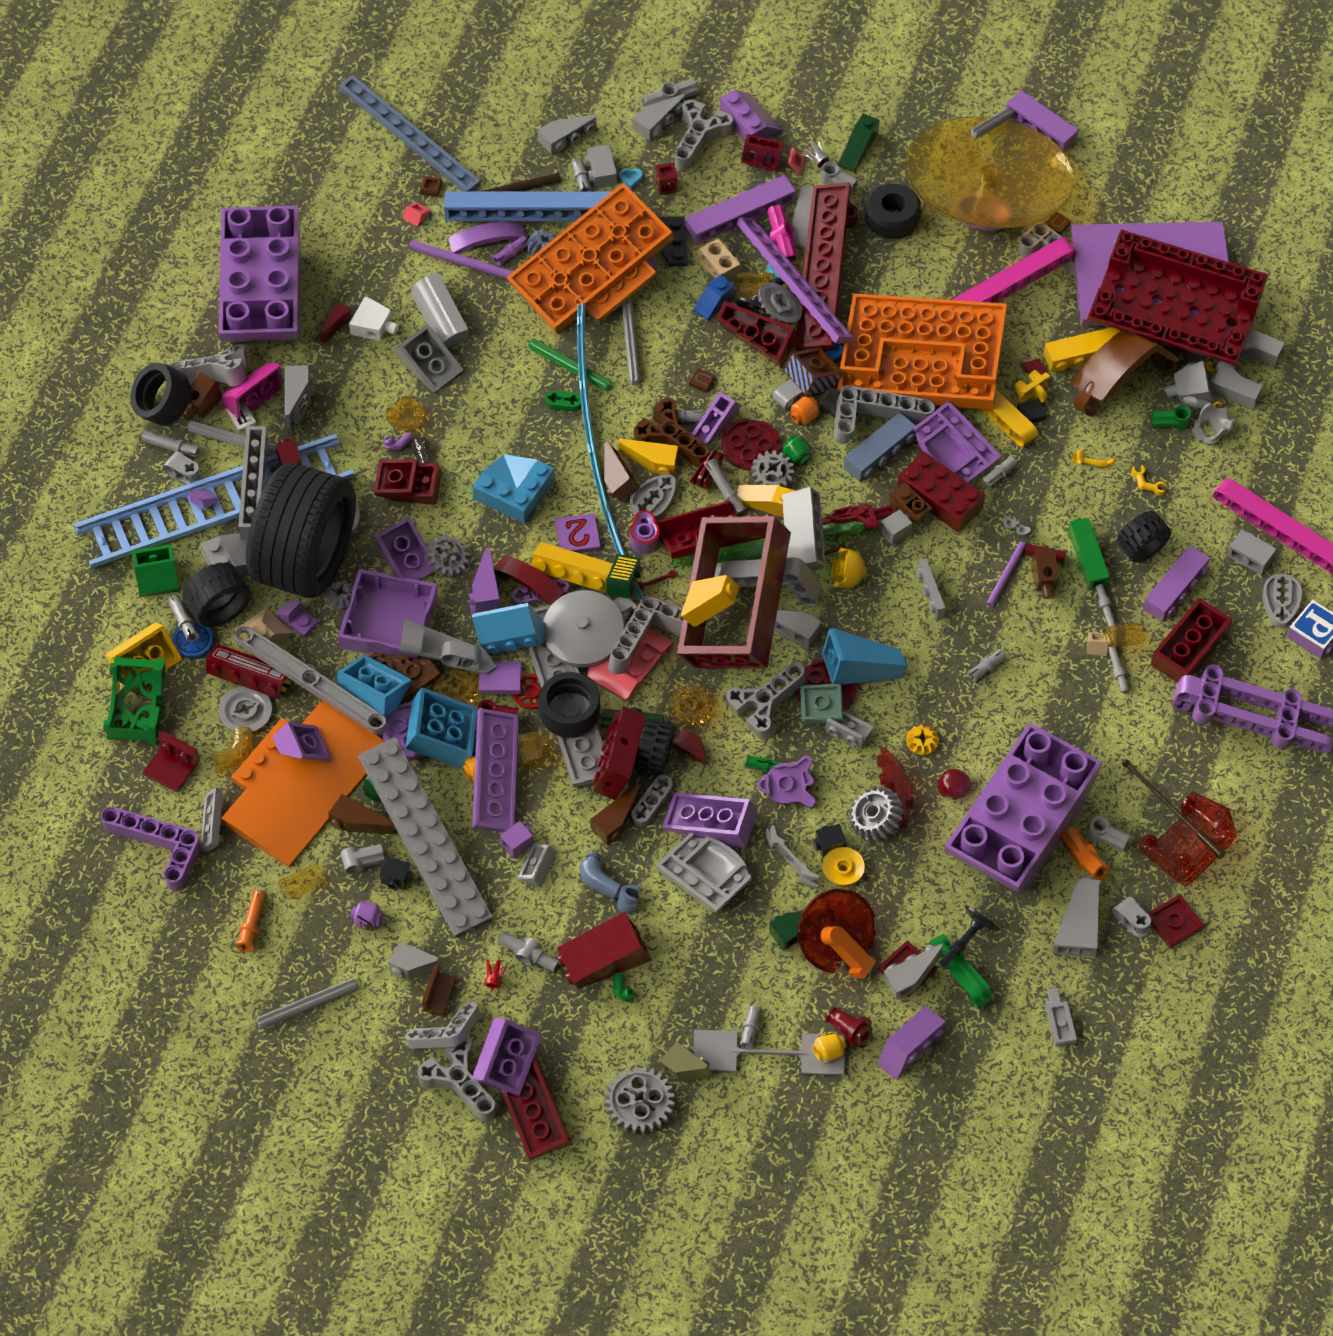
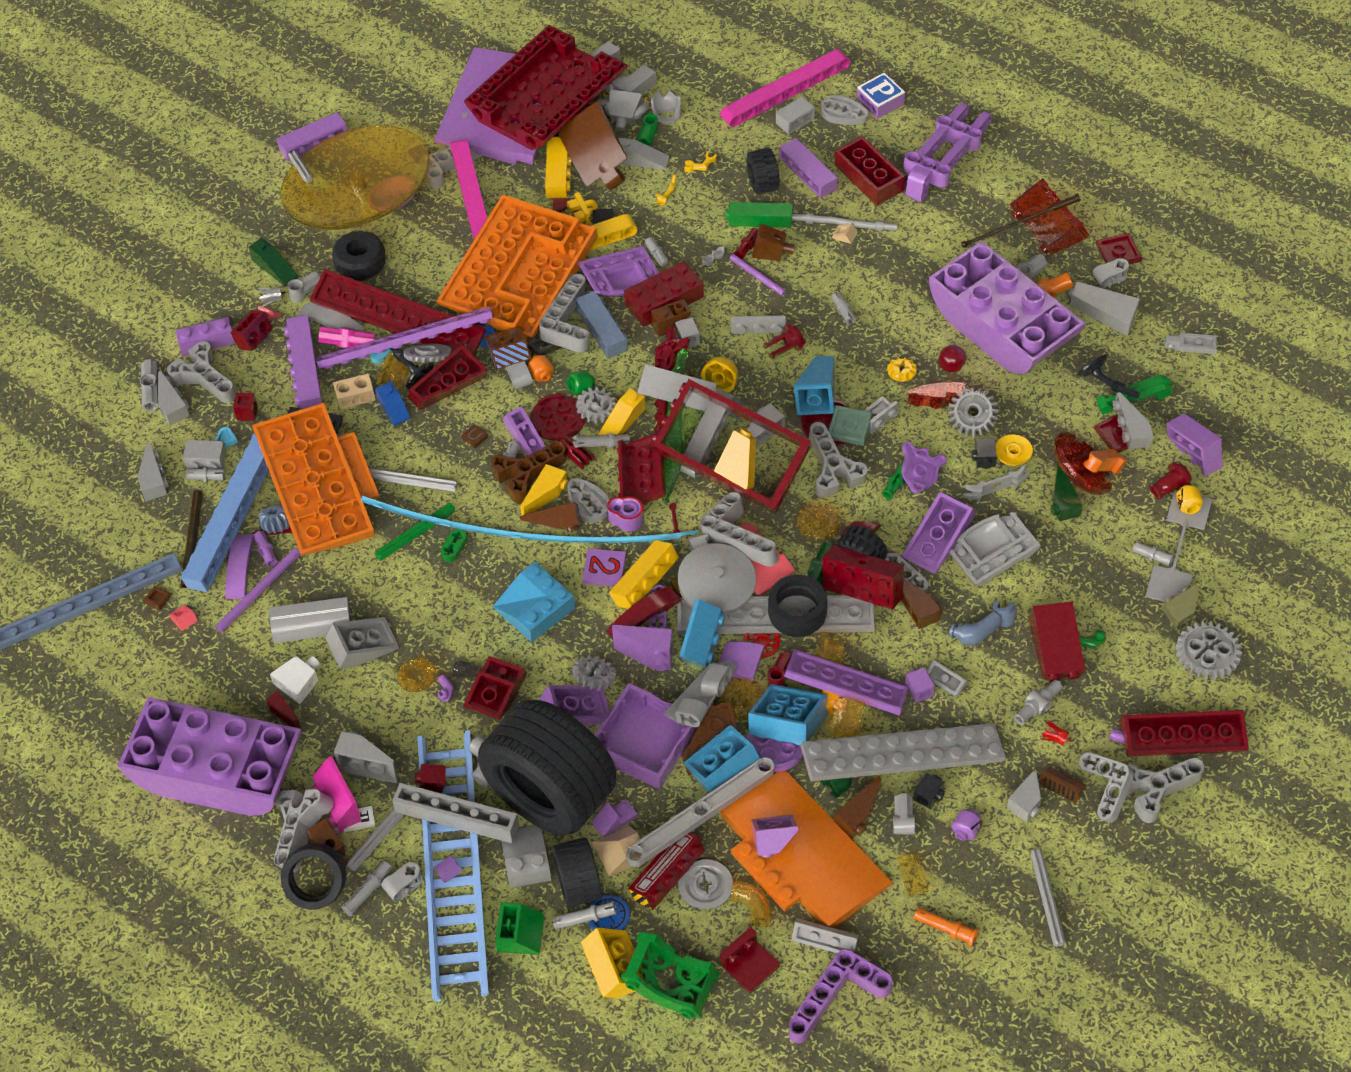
camera: 70 degrees left, 5 degrees down
medium lavender slope [472,1018,542,1096] -> none
dark green brick [606,554,644,599] -> none
clear yellow tile [1102,623,1146,647] -> none
none -> light grey slope [618,138,669,170]
none -> dark red piece [764,323,806,359]
none -> clear yellow bracket [827,696,865,738]

